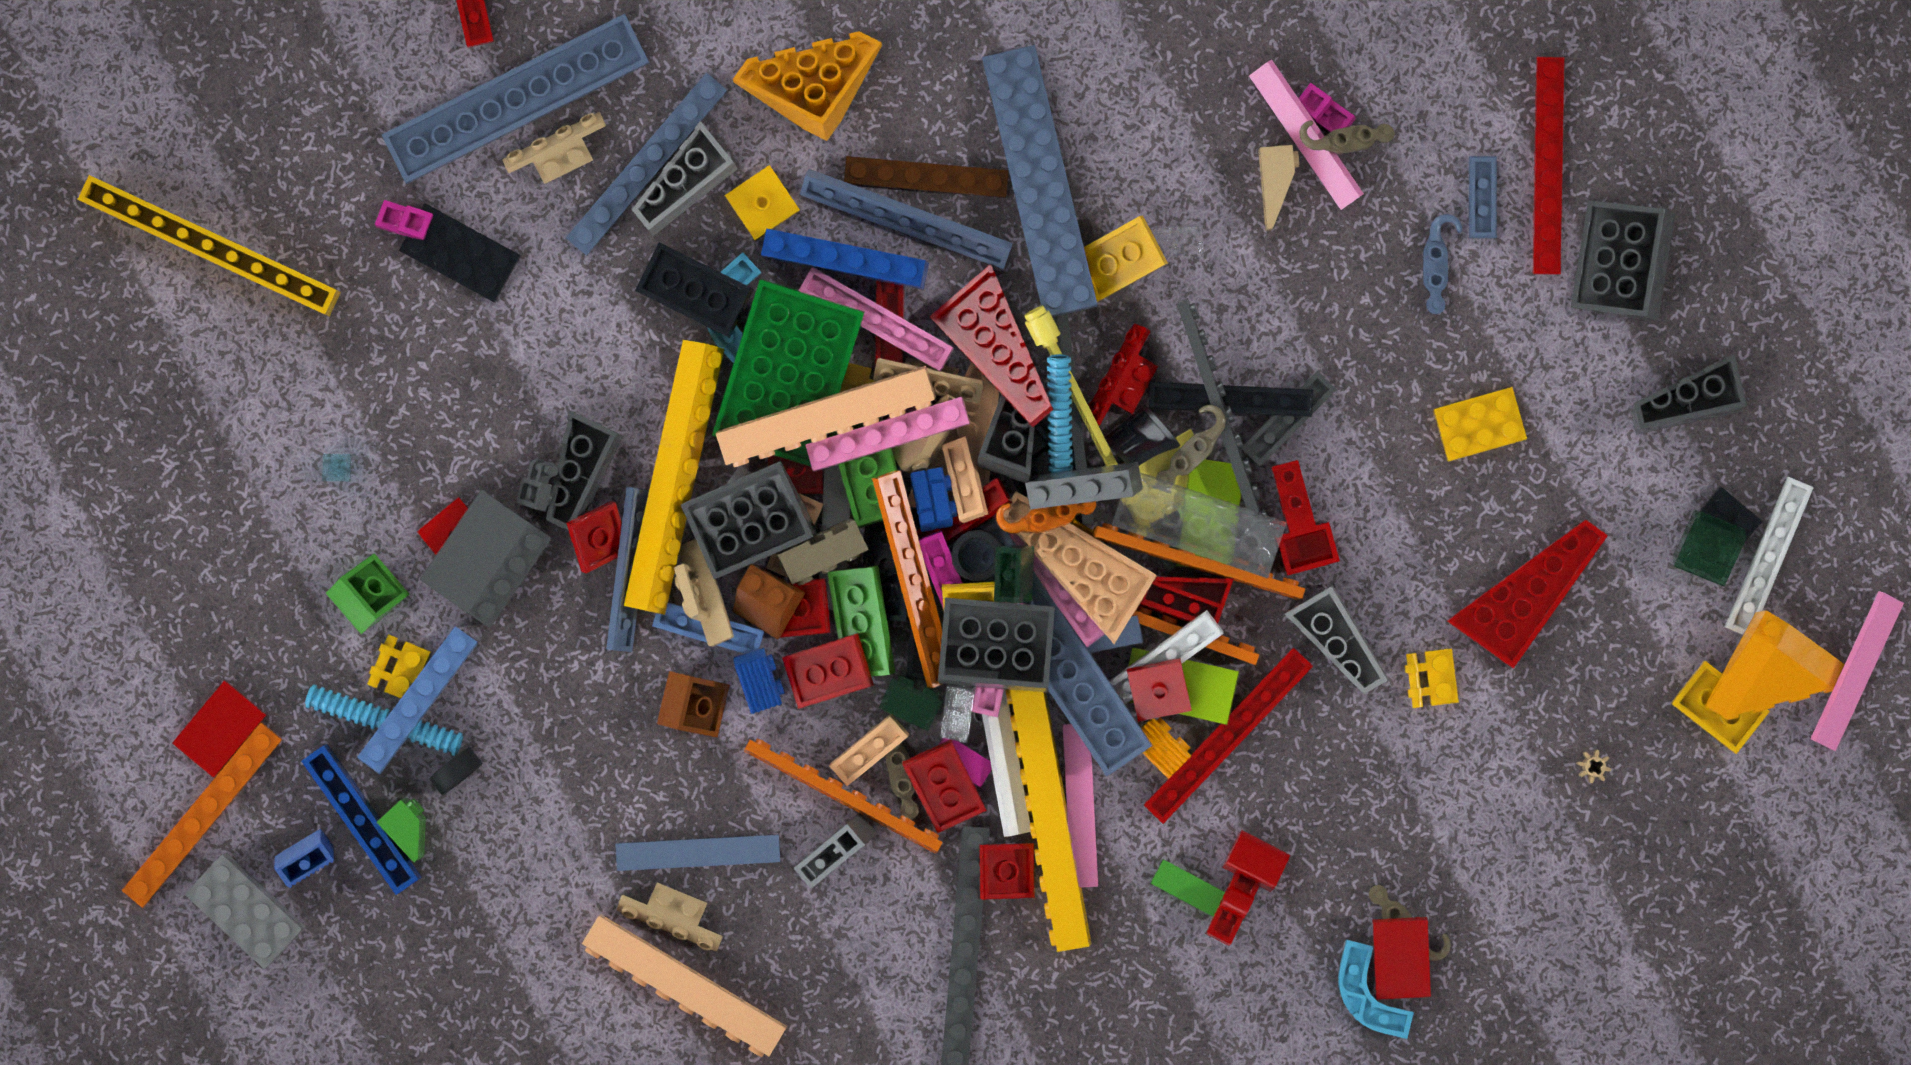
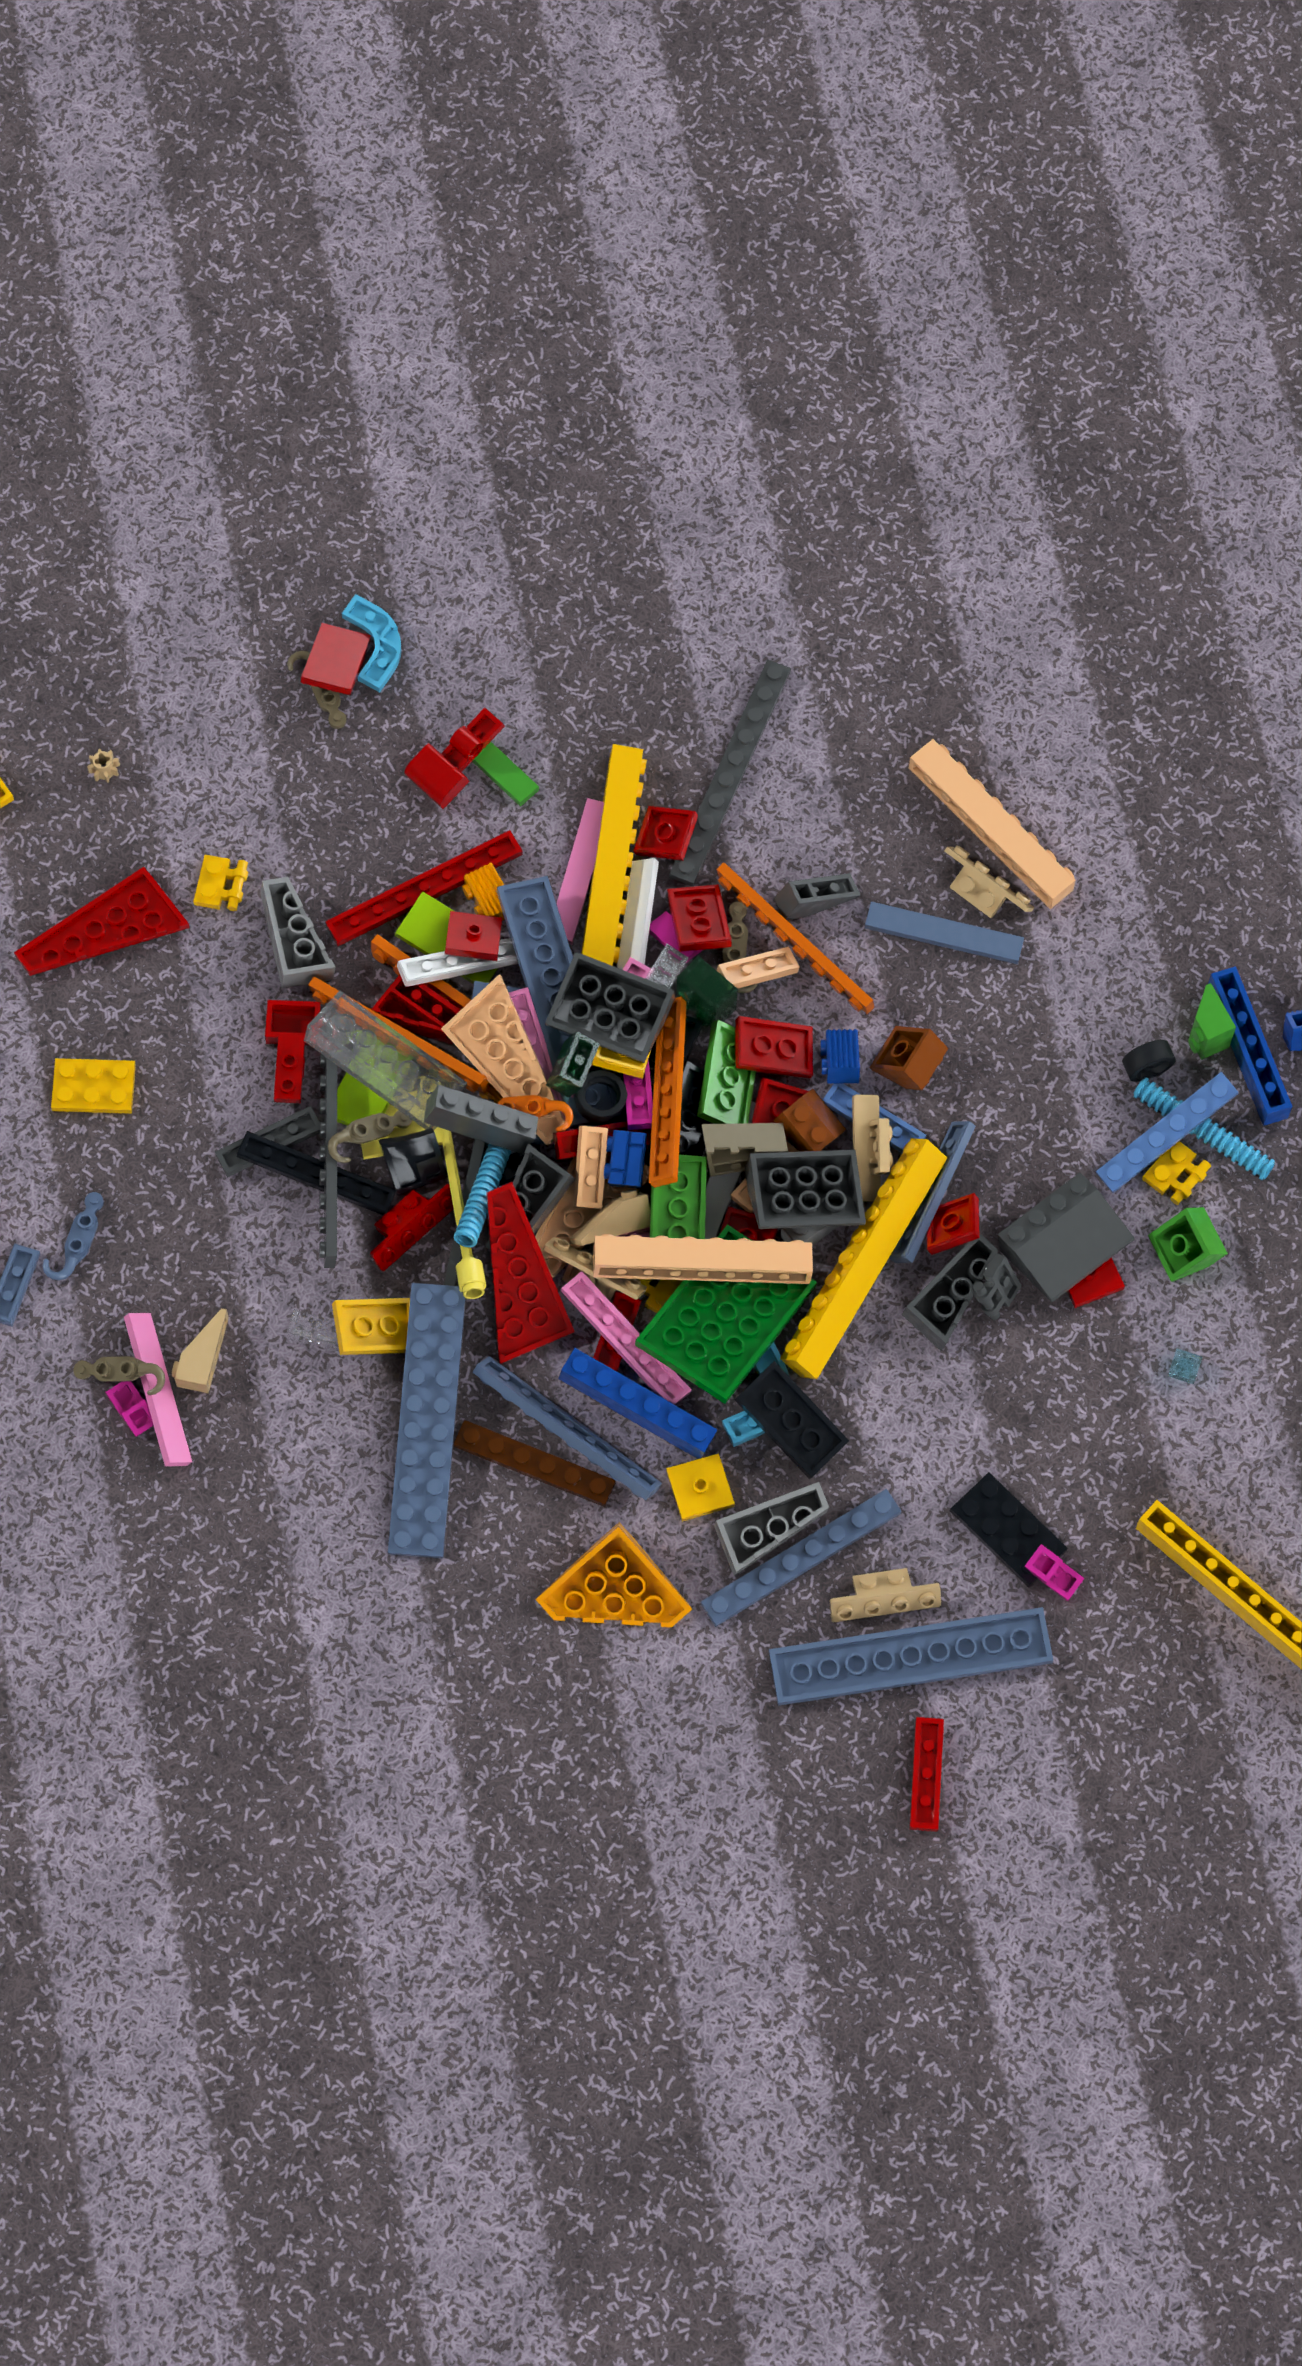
camera: 165 degrees left, 20 degrees down
bright pink plate [806,397,970,471] -> none

